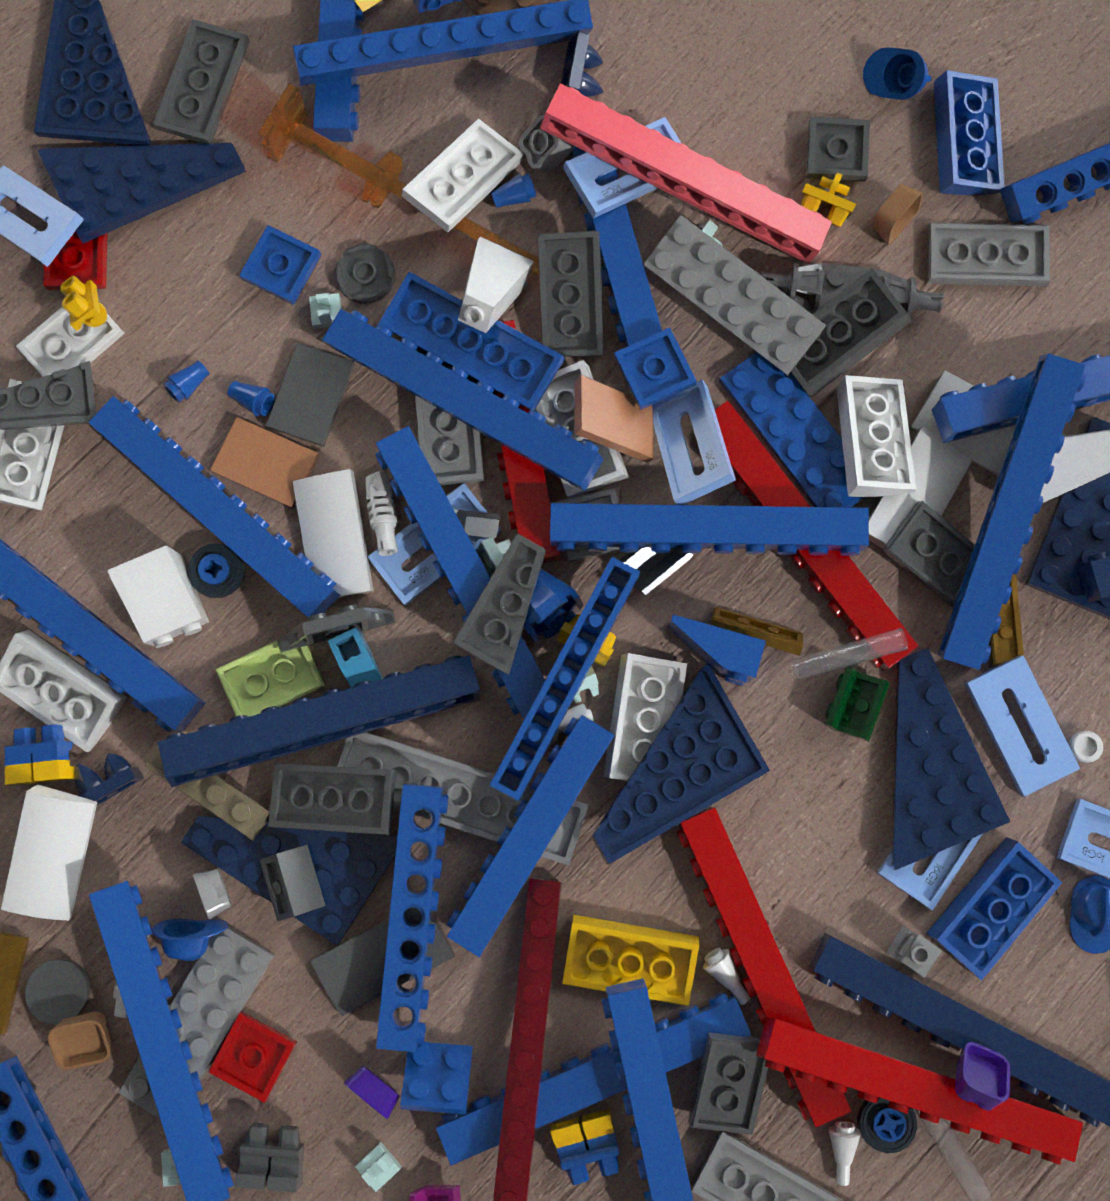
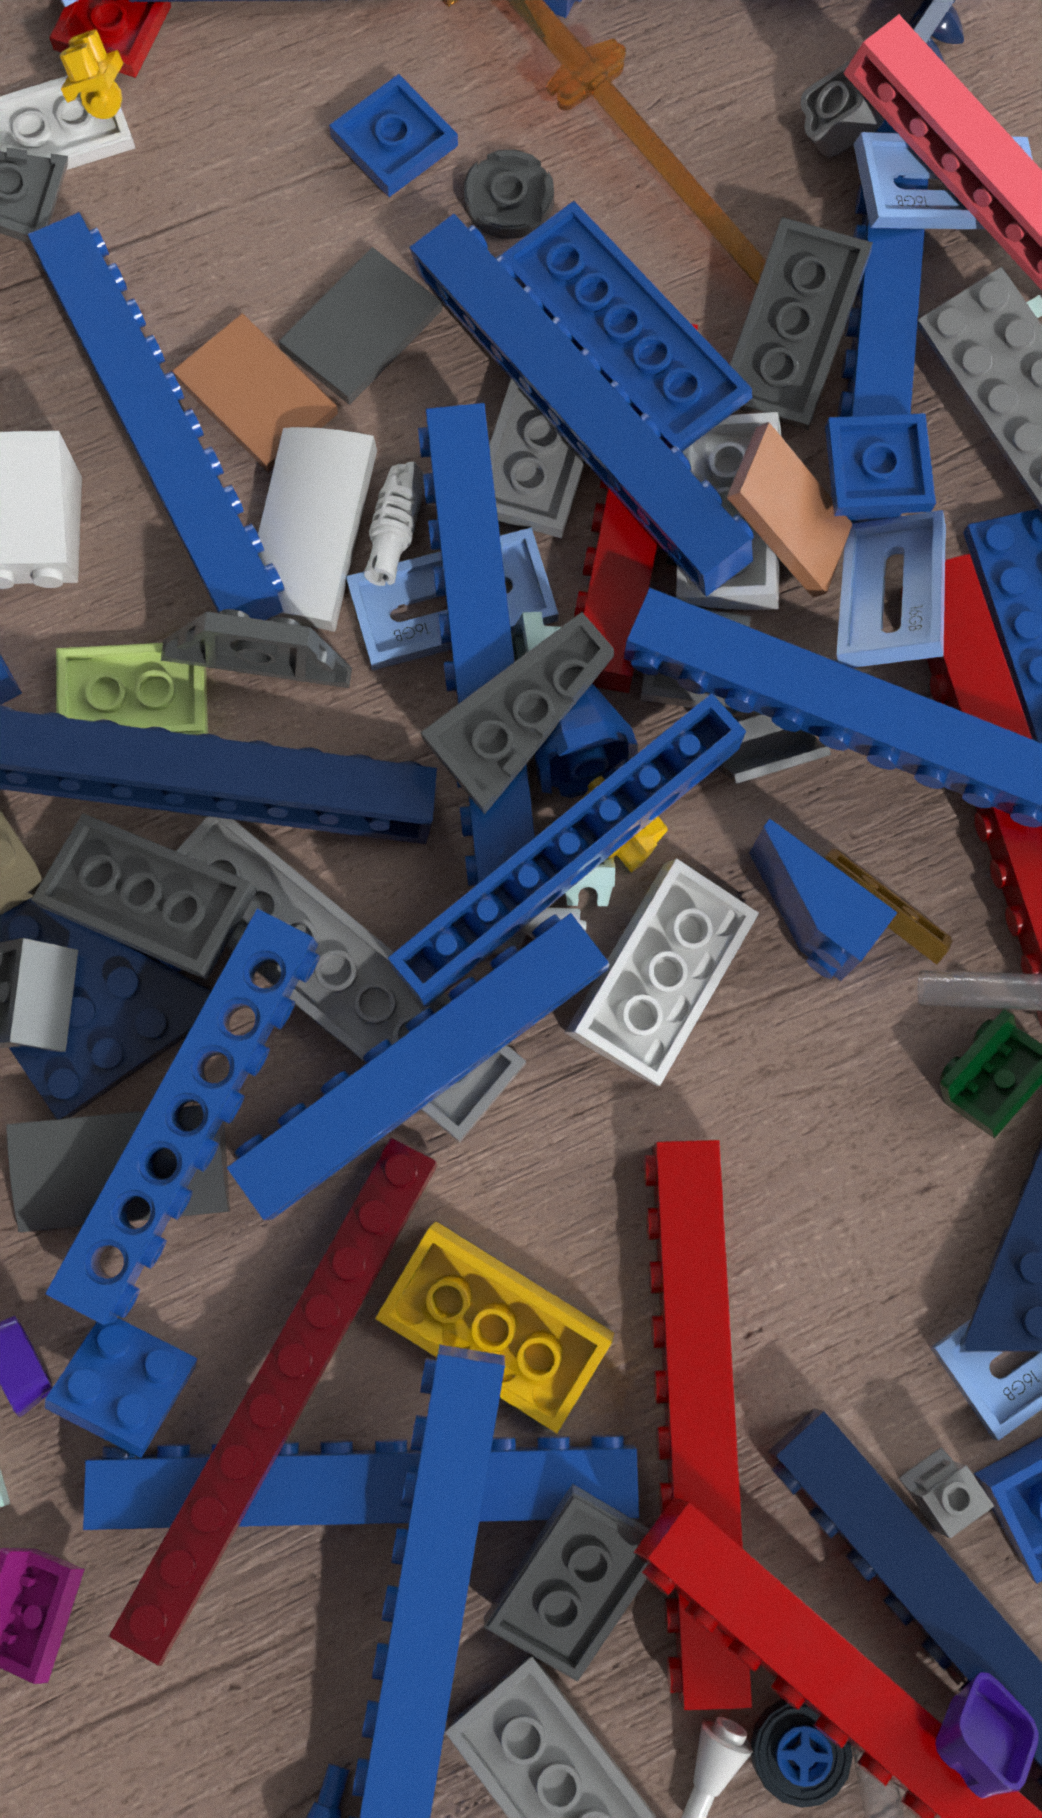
camera: 10 degrees right, 5 degrees down
blue cone [163,360,210,403] -> none
black wheel [188,544,244,598] -> none
blue cone [227,381,275,416] -> none
light aqua tile [309,293,342,329] -> none
dark azure slope [328,627,383,688] -> none
white plate [402,119,524,232] -> none
white sticker [454,509,500,538] -> none
white slope [458,237,534,333] -> none
blue cone [491,173,537,209] -> none
hips [550,1108,619,1185] -> none
dark blue wing [591,664,770,865] -> none
white cone [703,948,750,1005] -> none

